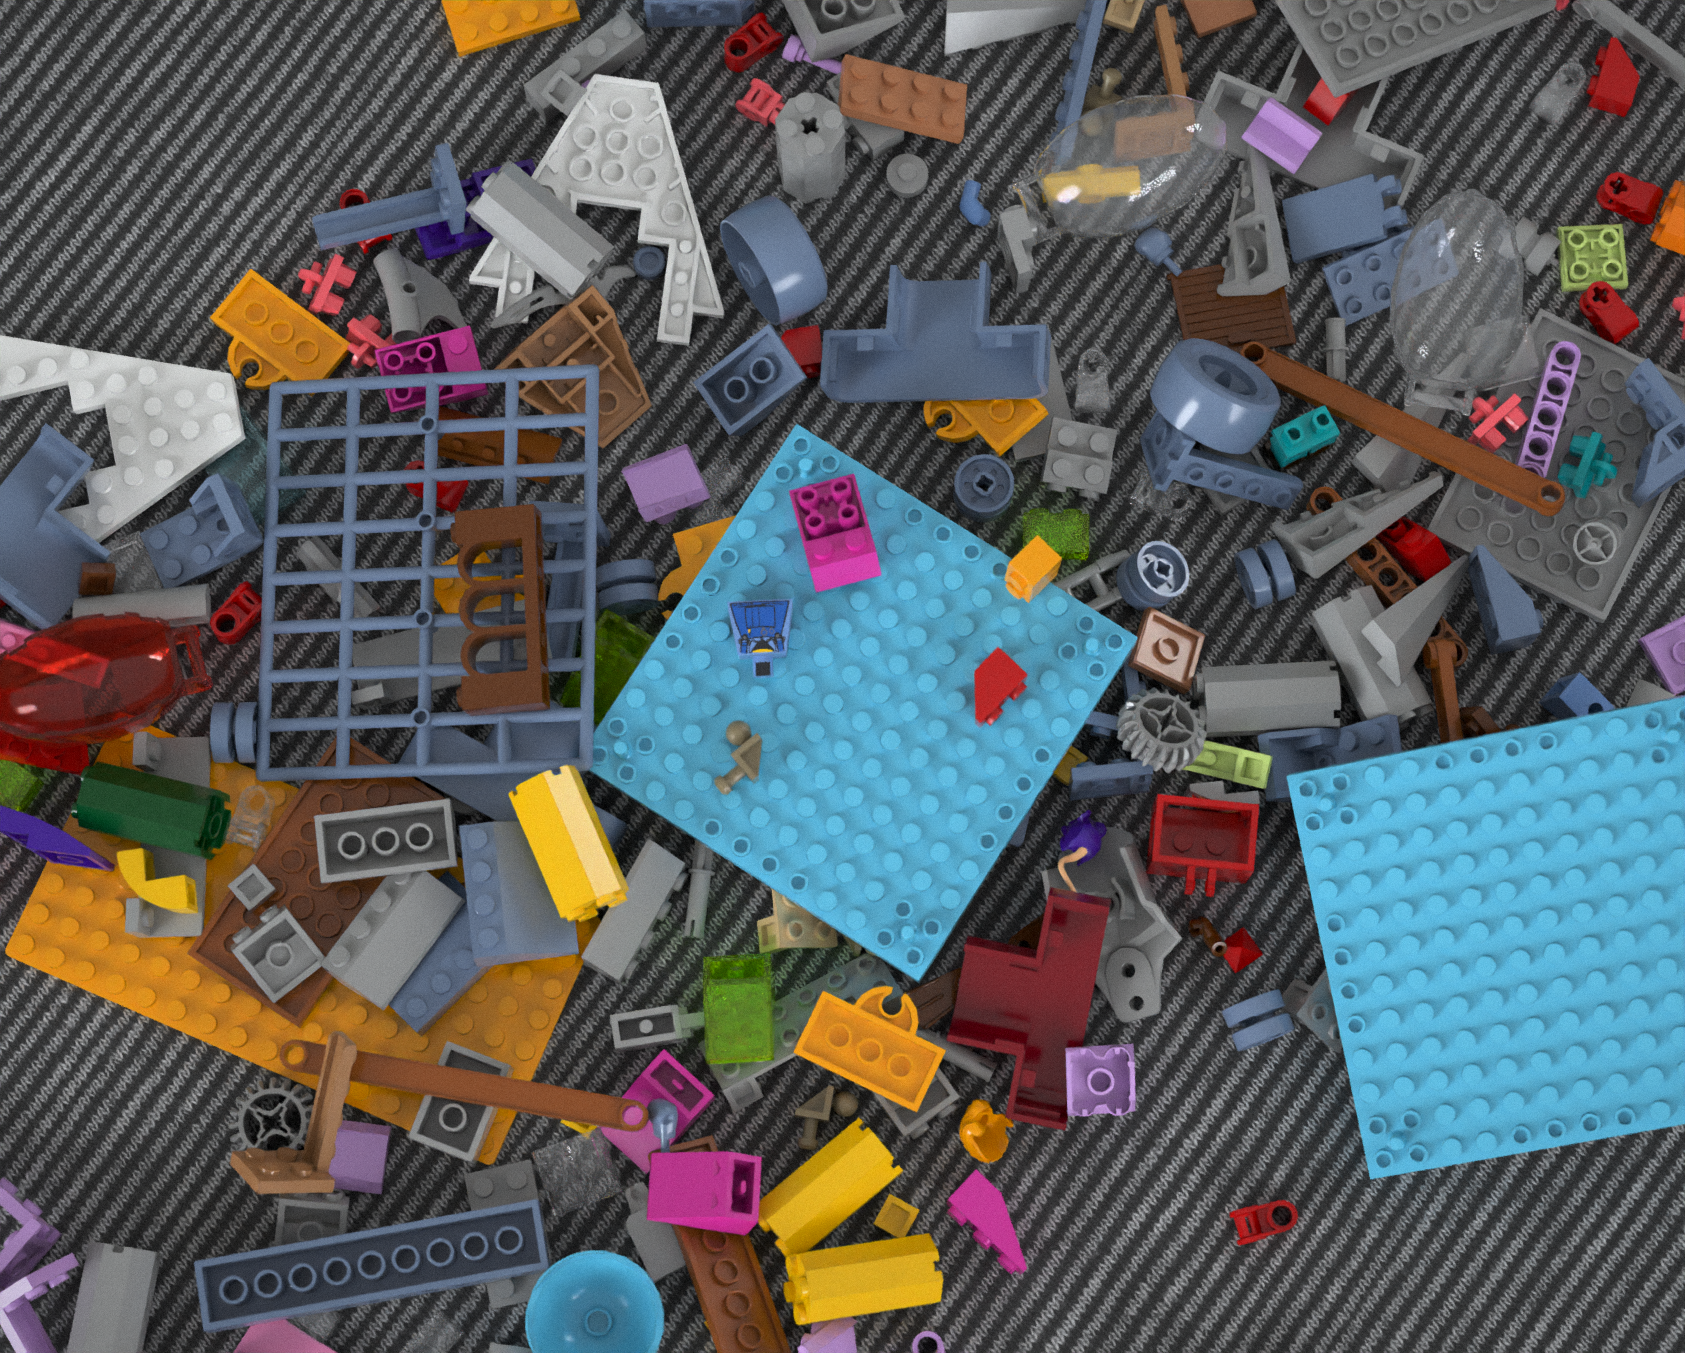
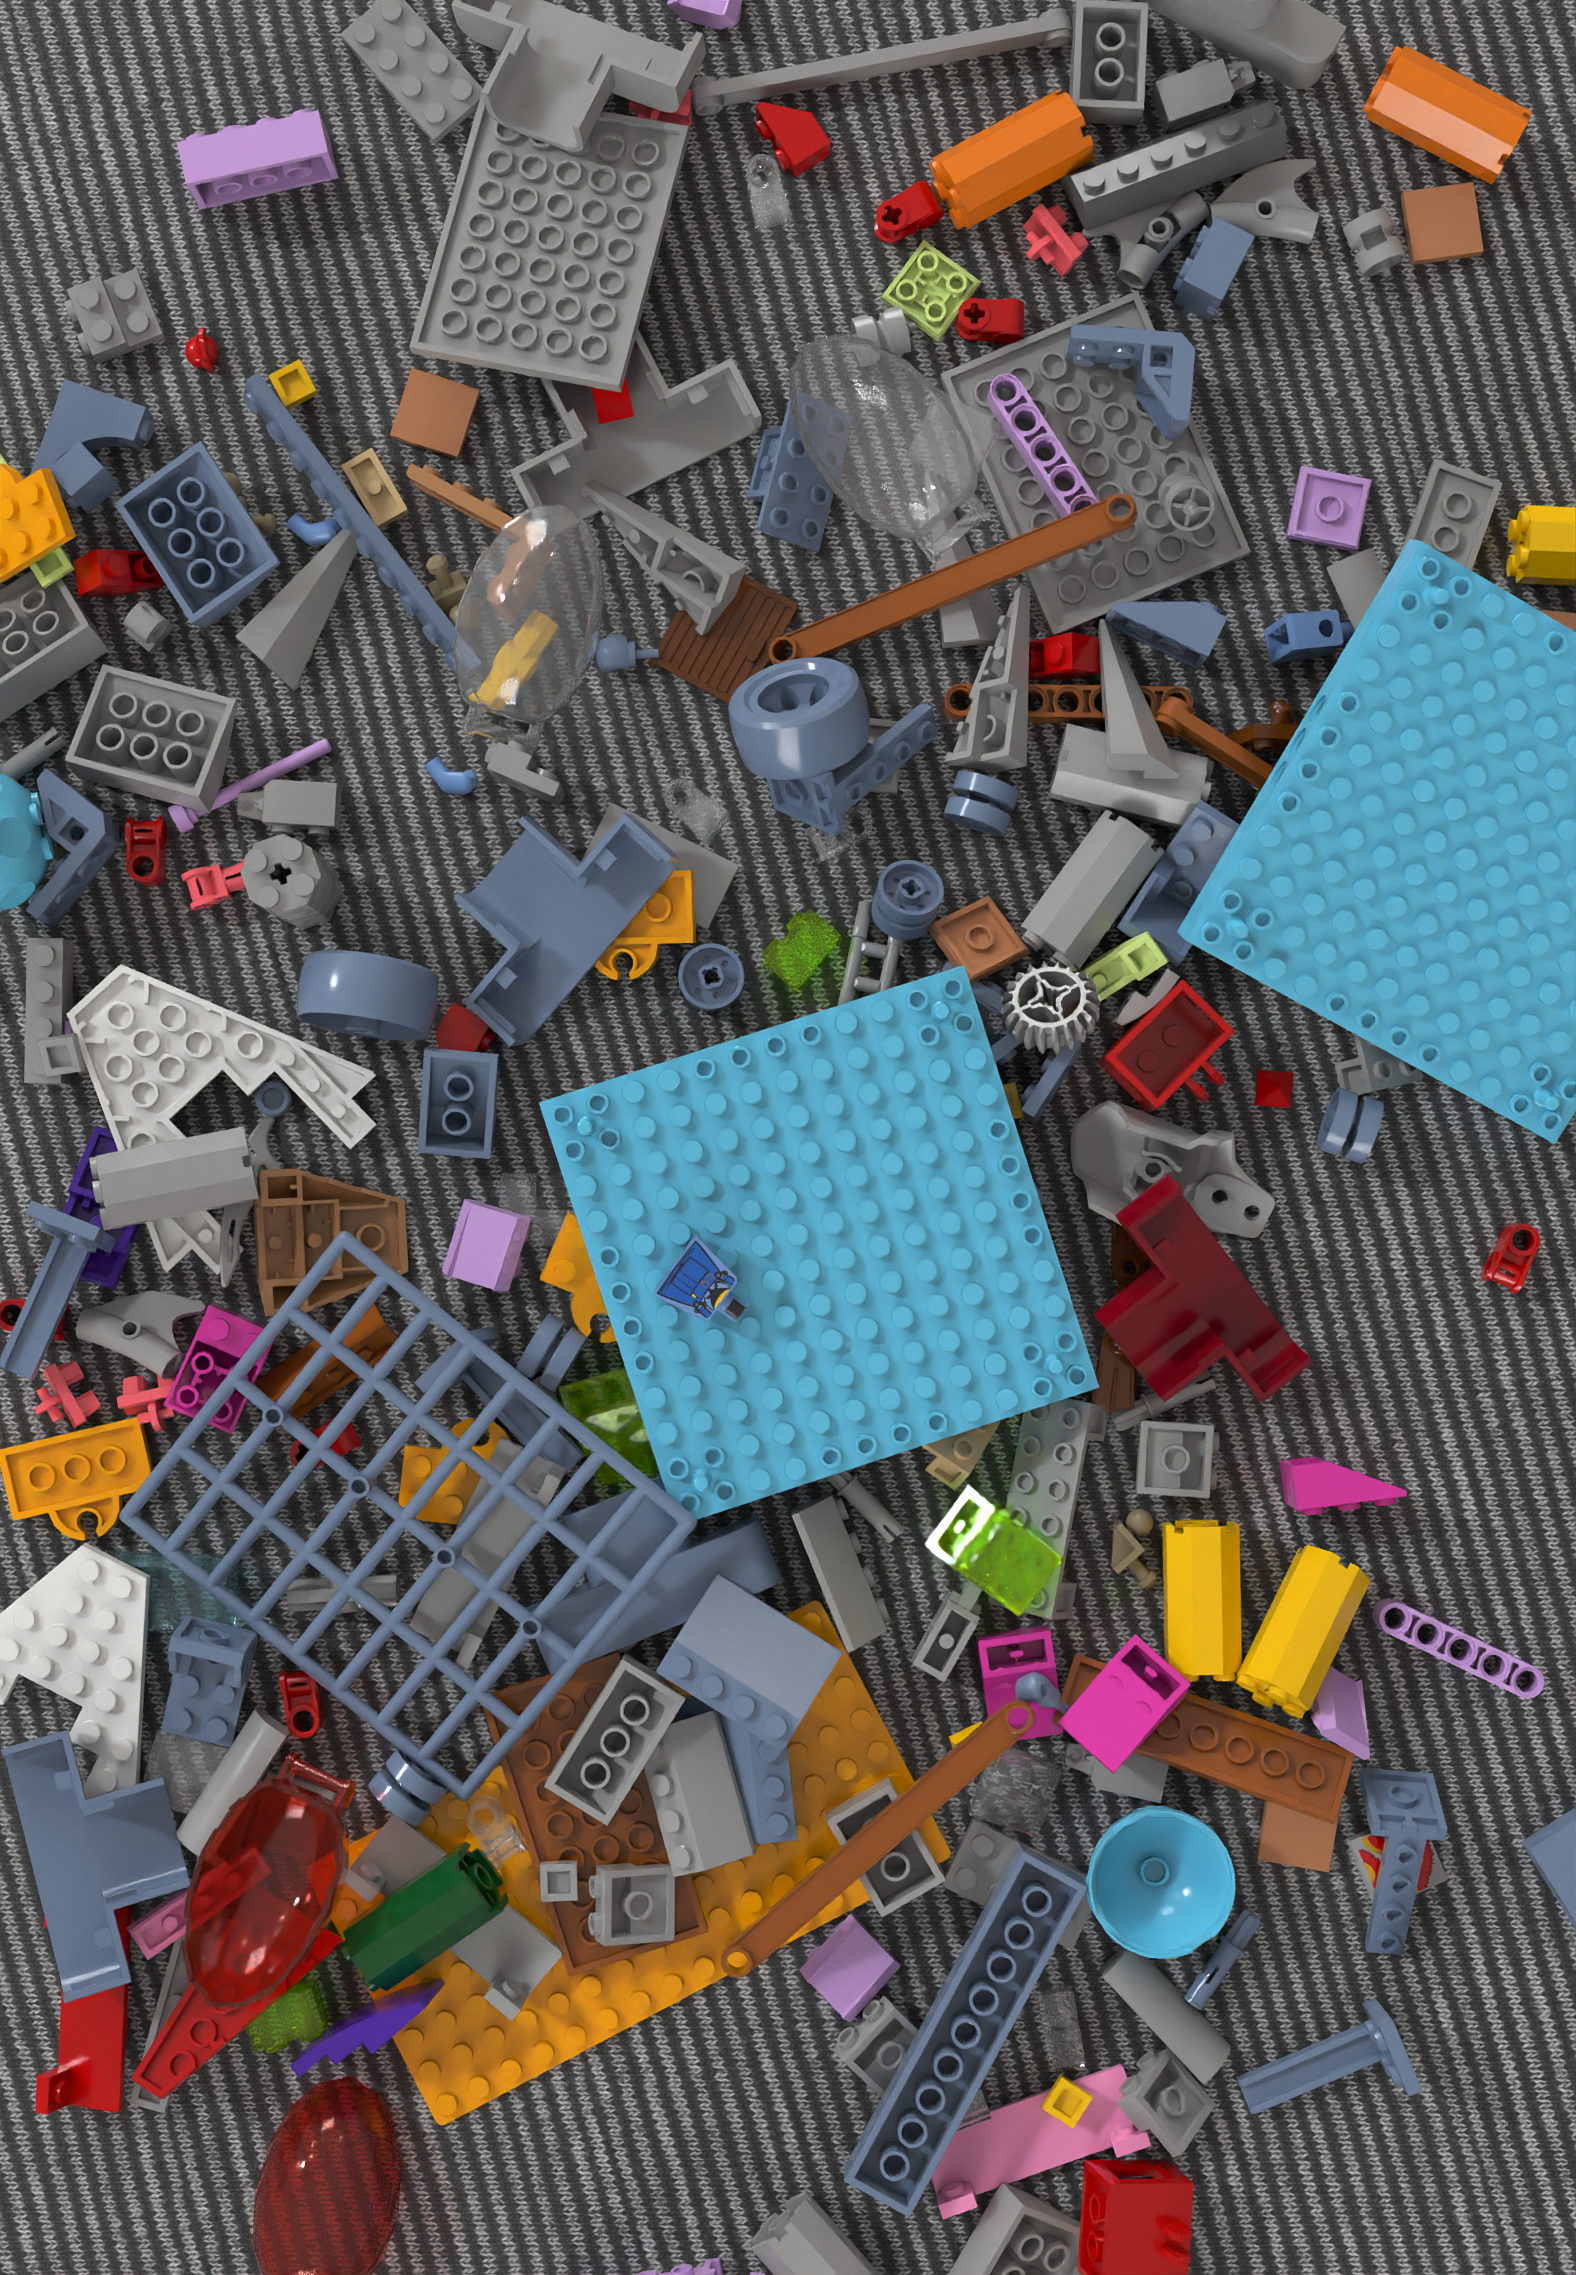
camera: 55 degrees left, 10 degrees up
reddish brown plate [78,562,116,595] -> none
yellow brick [116,848,198,914] -> none
light grey gear [228,1077,313,1151] -> none
medium nougat bracket [230,1031,357,1194] -> none
reddish brown fence [450,504,550,716] -> none
yellow brick [508,765,629,922] -> none
dark tan piece [714,720,763,795] -> none
dark pink slope [789,474,882,593] -> none
light orange plate [793,986,946,1112] -> none
nougat plate [838,54,967,144] -> none
yellow plate [873,1194,920,1238] -> none
light grey wheel [886,154,928,198] -> none
light orange hair [959,1099,1014,1163] -> none
red slope [974,647,1028,728] -> none
light orange brick [1004,535,1062,603] -> none
light grey plate [1040,417,1118,499] -> none
dark purple animal [1058,810,1107,892] -> none
lavender slope [1066,1044,1136,1116] -> none
reddish brown arm [1188,916,1227,957] -> none
lavender panel [1241,97,1322,174] -> none
teal hips [1262,405,1340,473] -> none
sand blue tile [1282,173,1408,264] -> none
light grey axle [1323,318,1349,383] -> none
coral hips [1467,393,1529,454] -> none
teal hips [1558,432,1618,499] -> none

